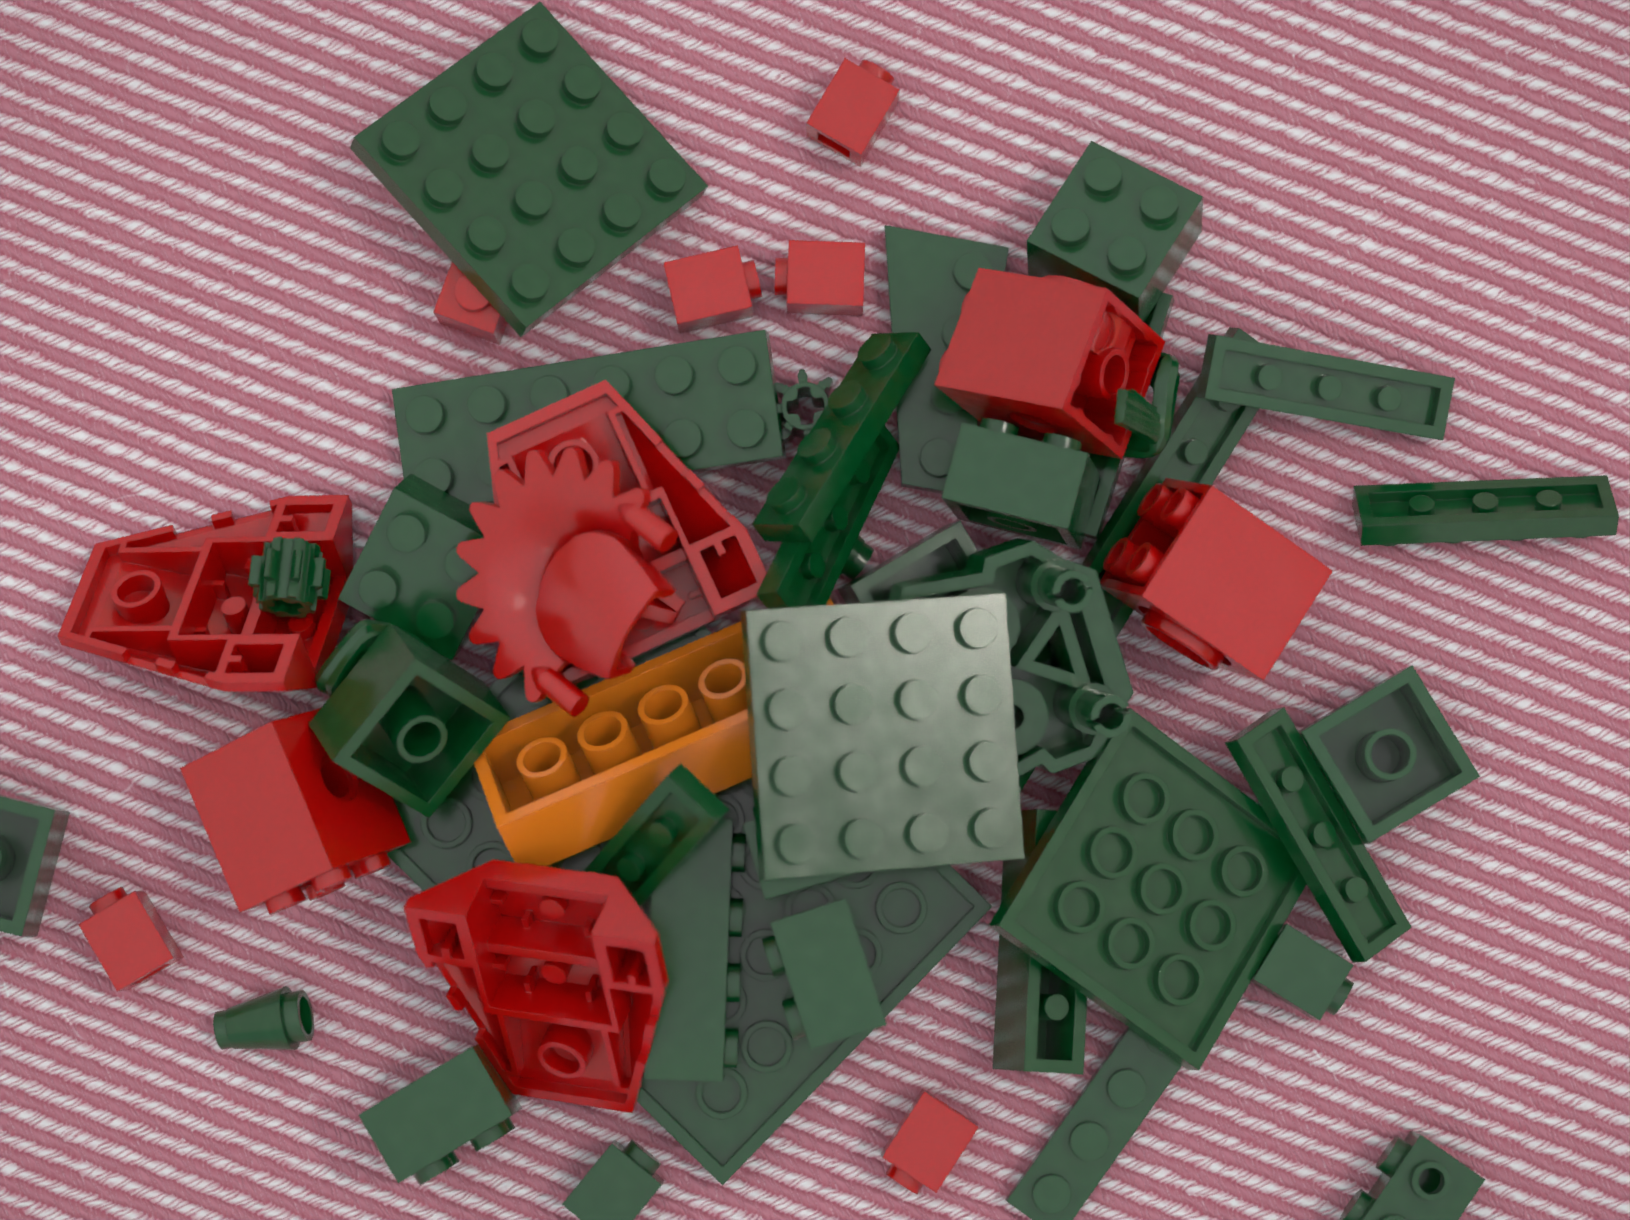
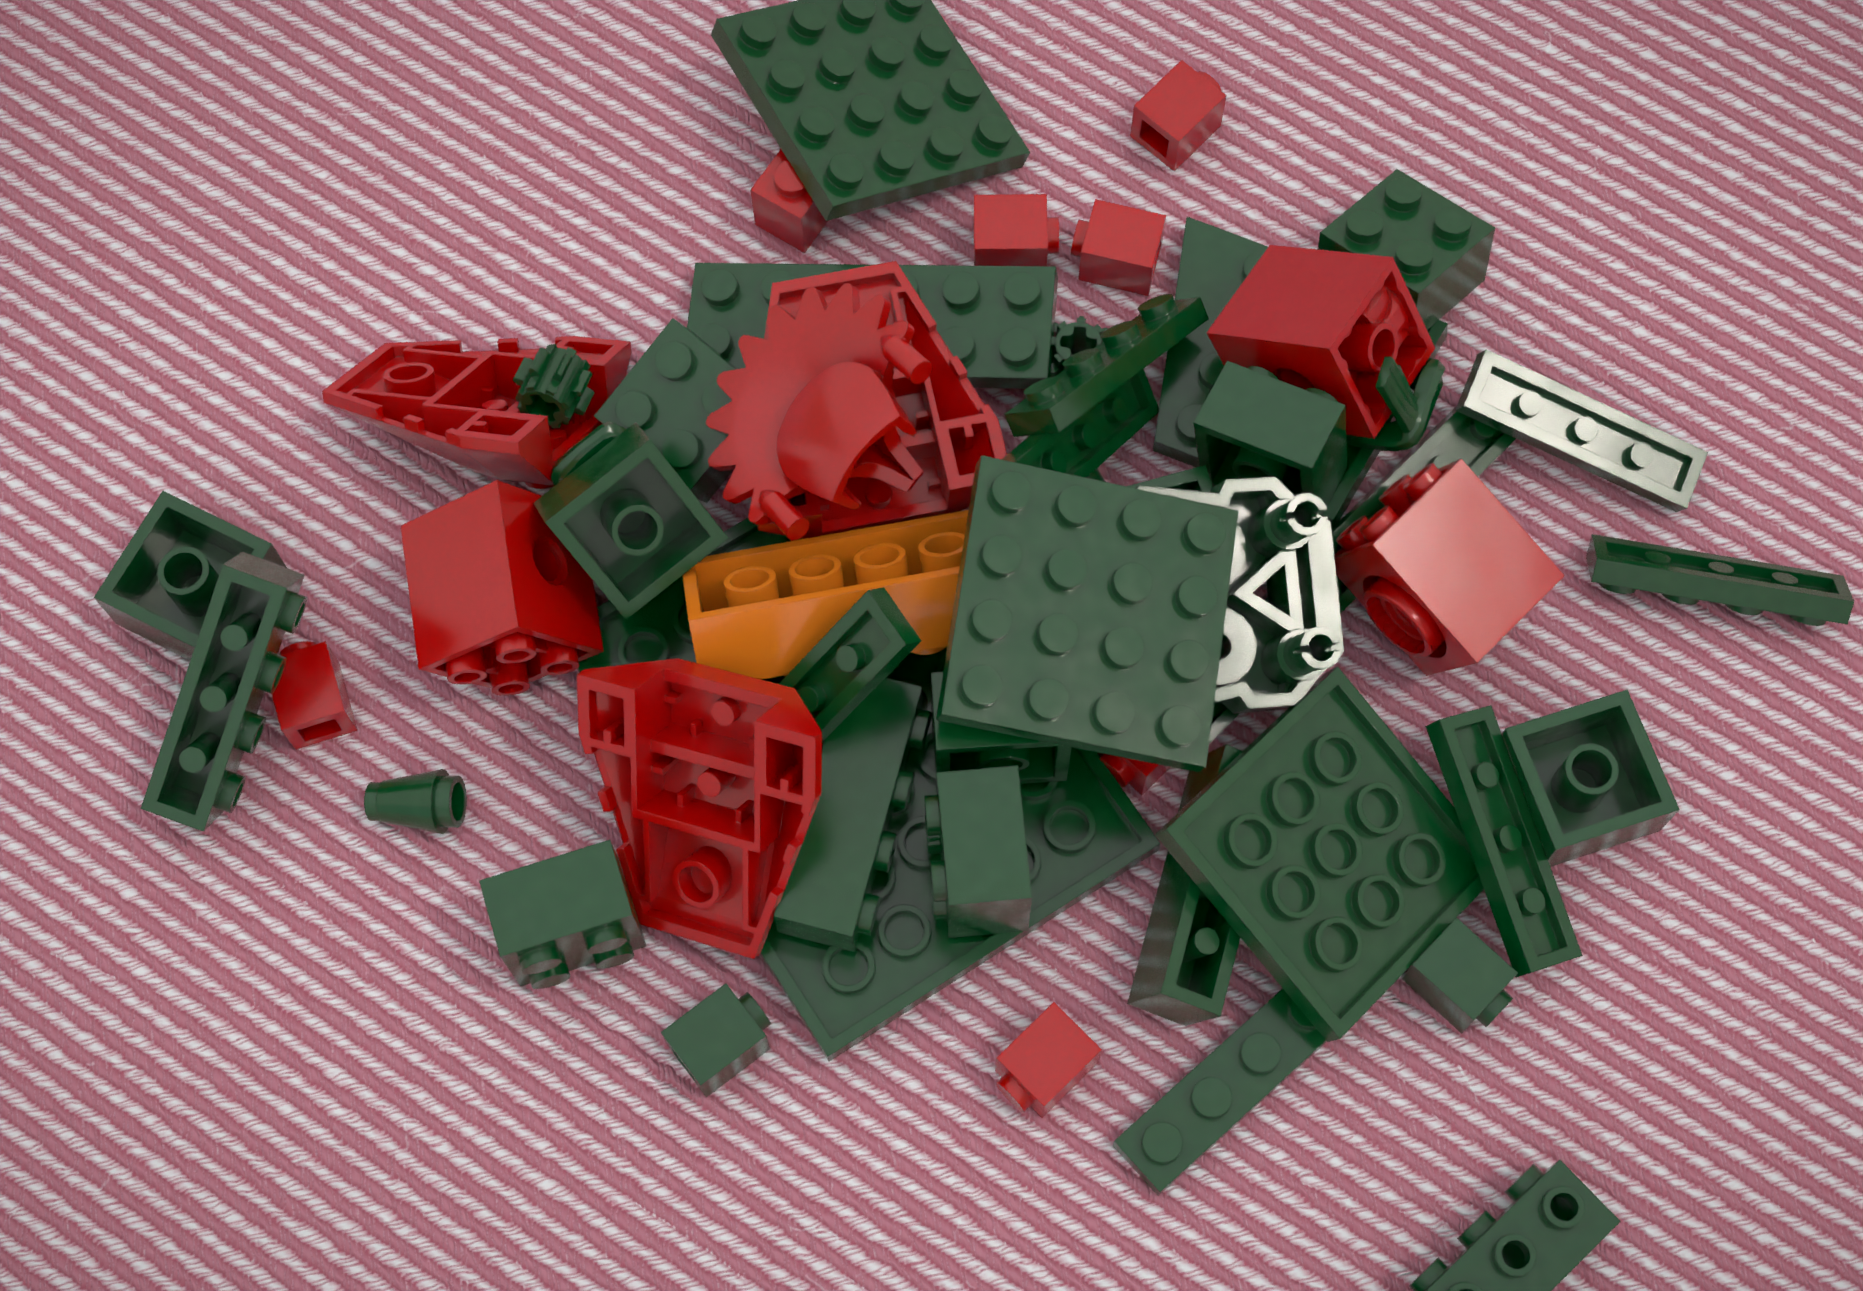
camera: 15 degrees right, 15 degrees down
none -> dark green brick [141,552,307,832]

